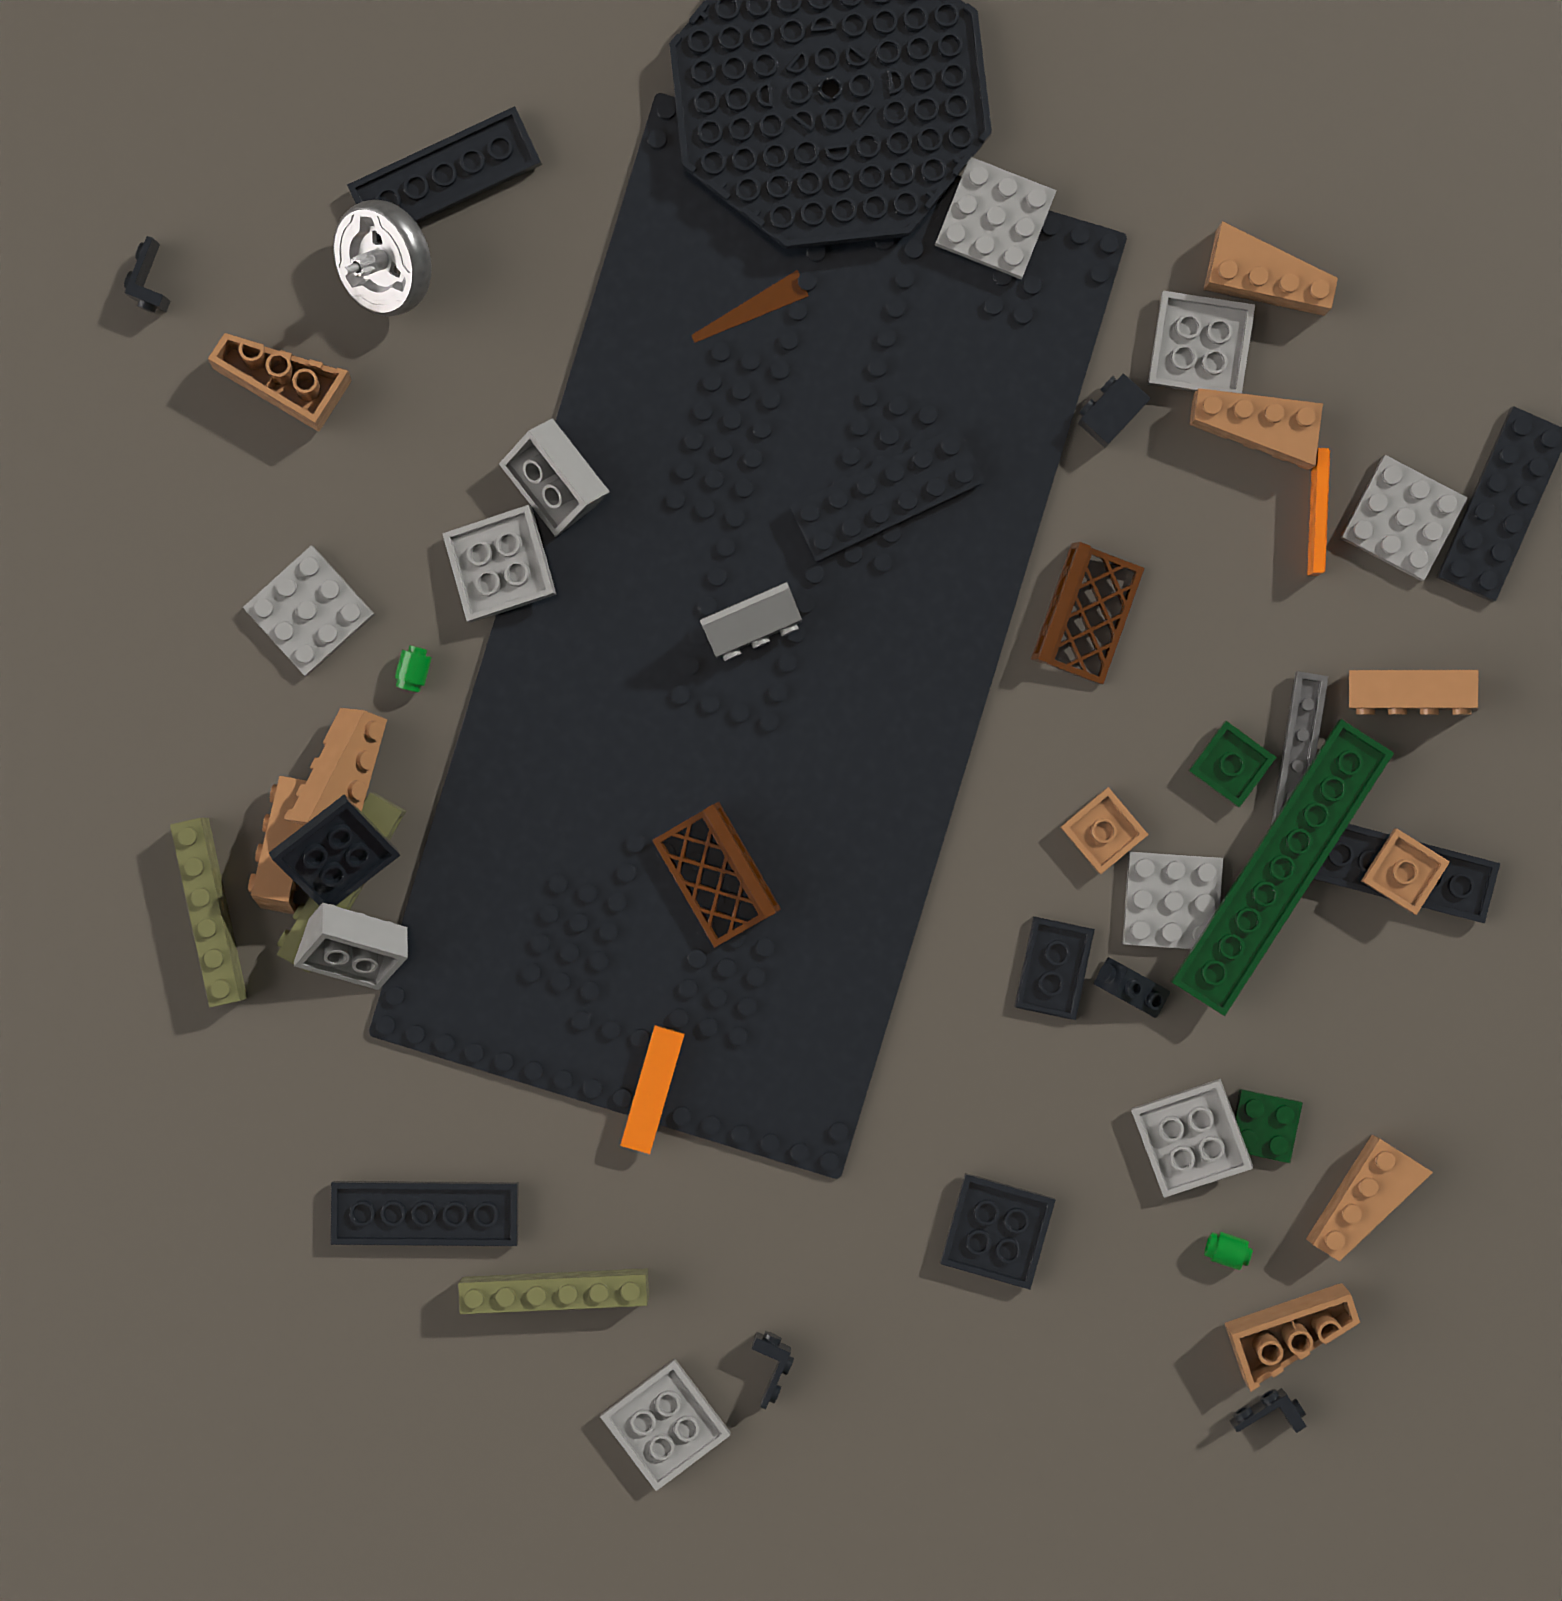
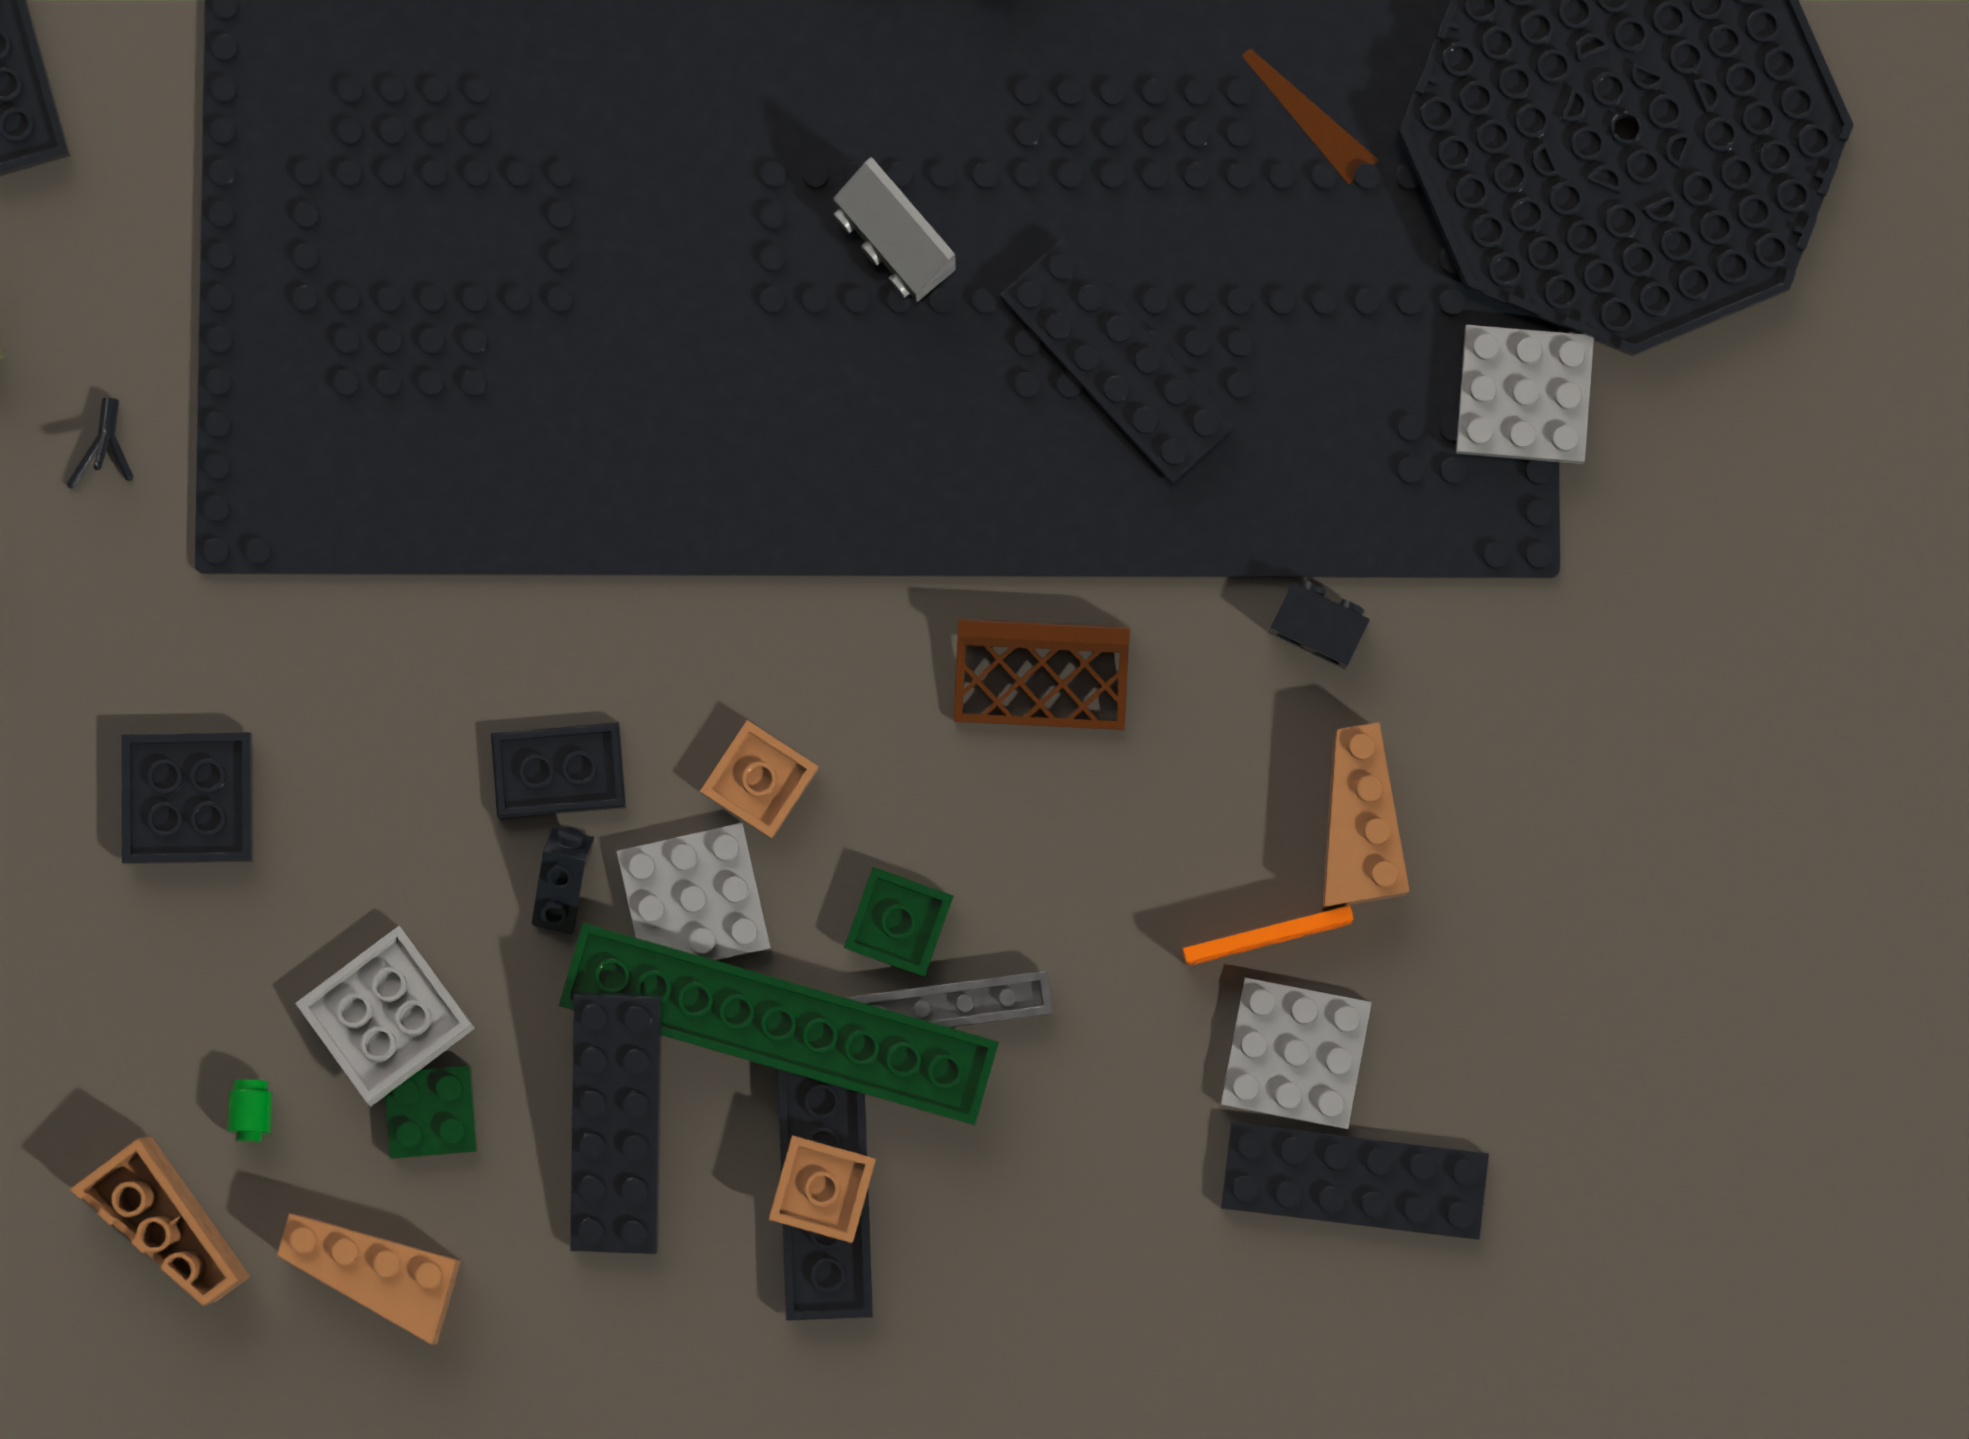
camera: 75 degrees right, 5 degrees down
orange tile [620,1025,685,1154] -> none
reddish brown fence [652,802,781,948] -> none
light grey plate [1148,291,1255,394] -> none
medium nougat wedge [1203,221,1338,316] -> none
black bracket [1230,1388,1307,1433] -> none
medium nougat wedge [1349,670,1478,715] -> none
none -> black plant [67,398,133,489]
none -> black plate [570,992,662,1254]

